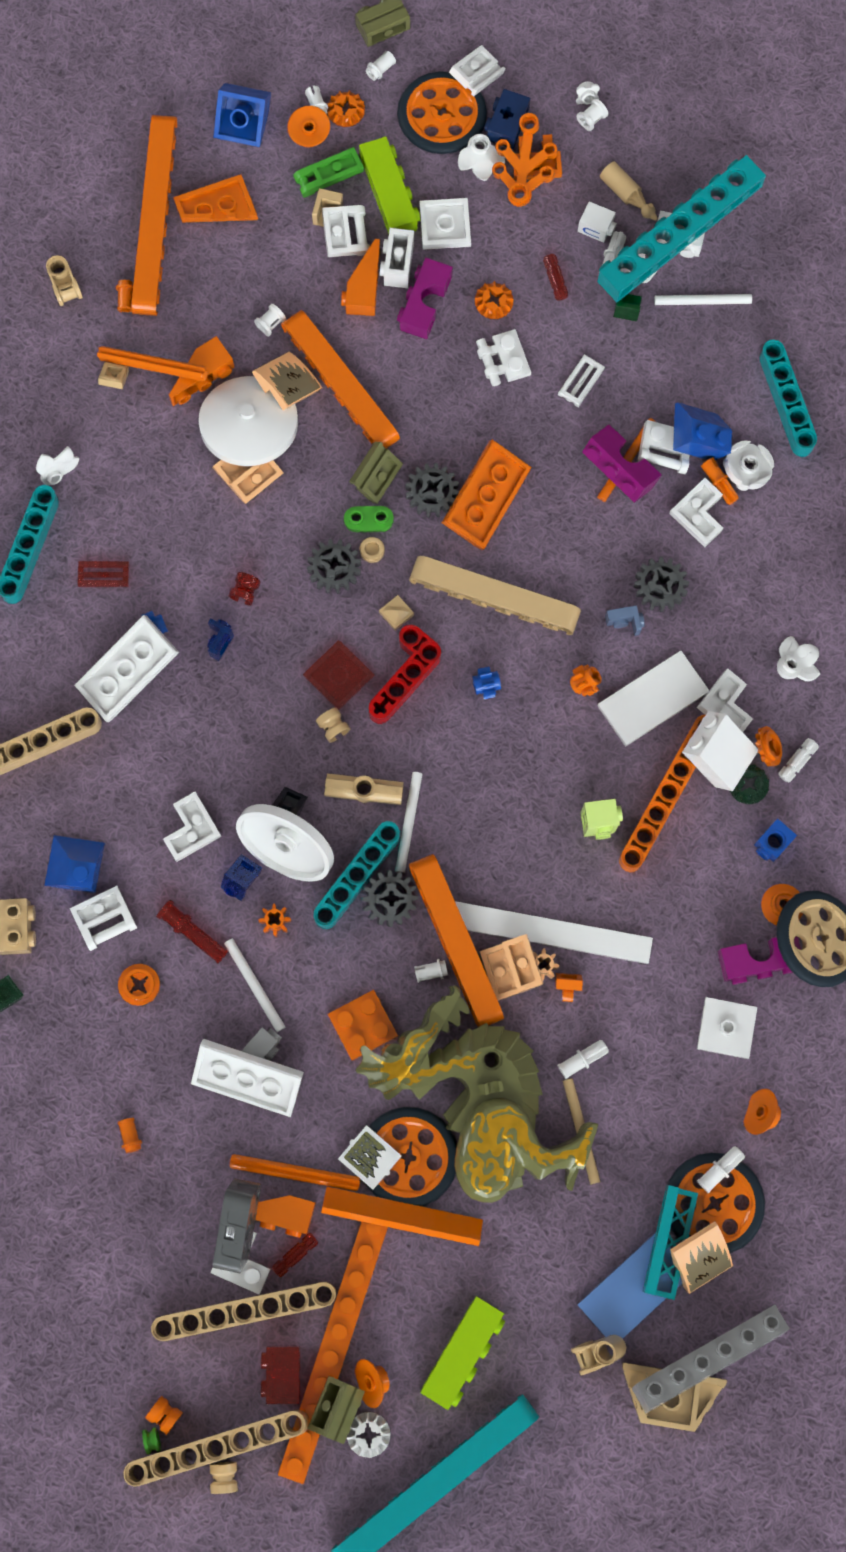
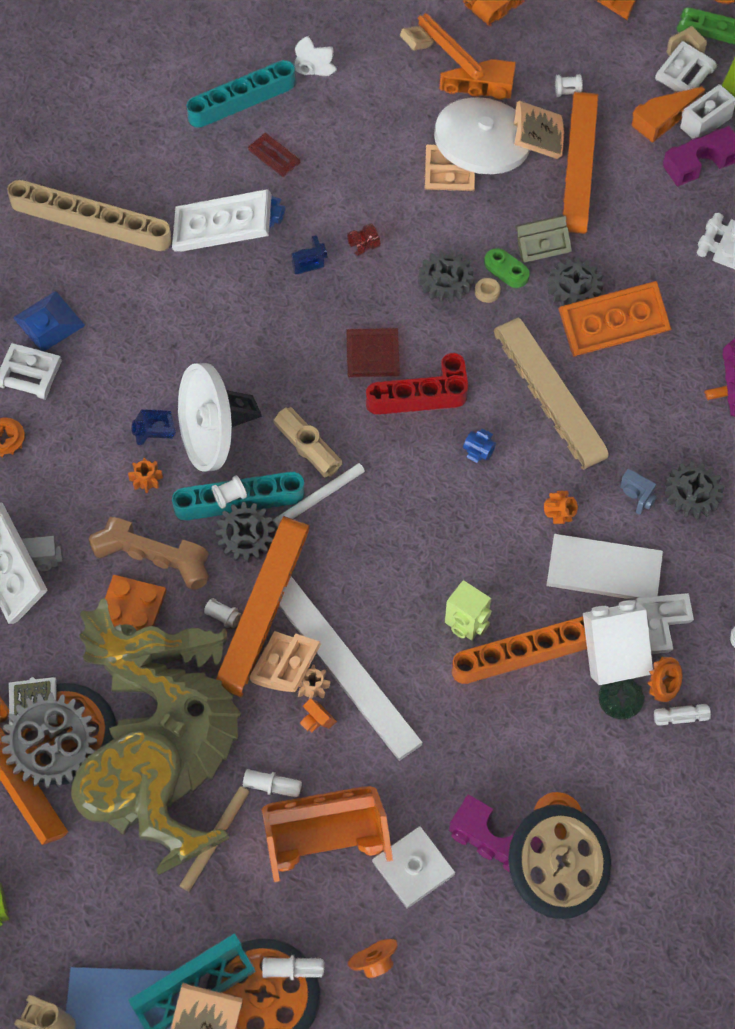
camera: 45 degrees right, 15 degrees down
clear red pin [156,900,229,964] -> none
white plate [163,792,221,862] -> none
white bar [224,938,286,1033] -> none
tan wheel [316,708,350,743] -> none
tan tile [379,595,414,631] -> none
blue brick [754,818,797,862] -> none
none -> light grey gear [1,693,97,788]
none -> medium nougat plate [88,517,209,590]
none -> white bush [211,475,247,509]
none -> orange windscreen [262,786,393,882]

